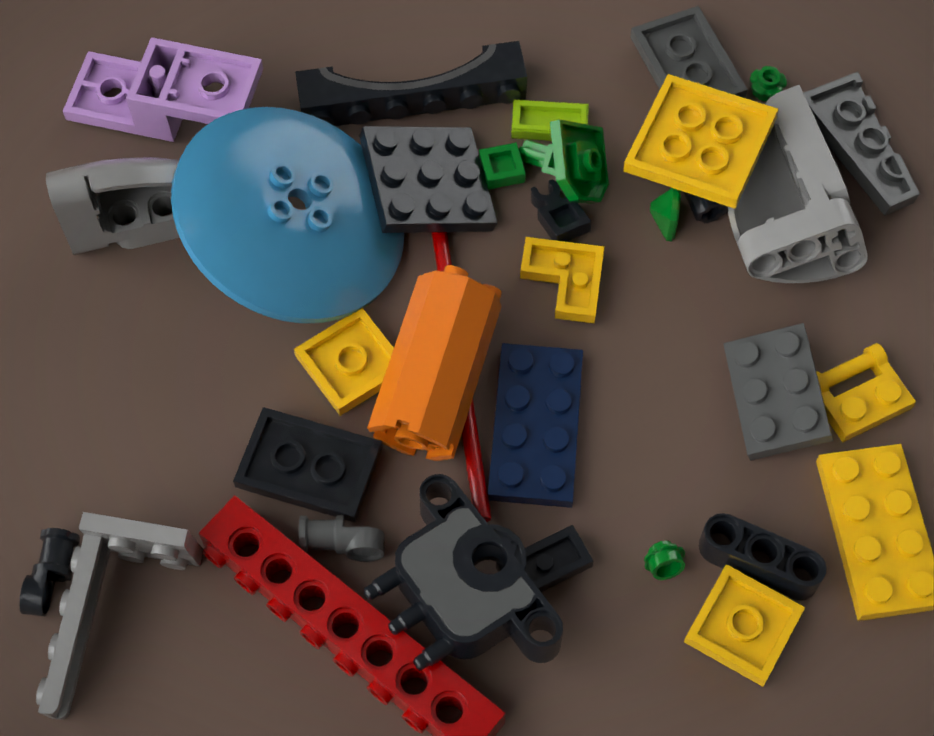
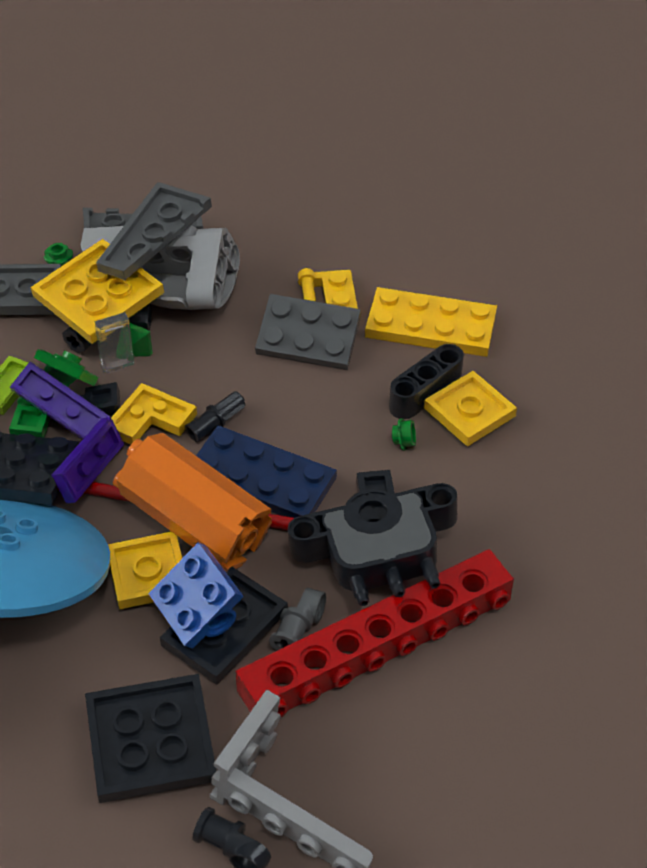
camera: 70 degrees left, 15 degrees down
none -> dark purple tile [10,362,110,440]
none -> dark purple tile [52,417,124,503]
none -> black plate [85,674,217,803]
none -> clear tile [94,312,134,374]
none -> dark grey wing [96,182,212,280]
none -> plate [148,542,244,649]
none -> black axle [185,391,245,442]

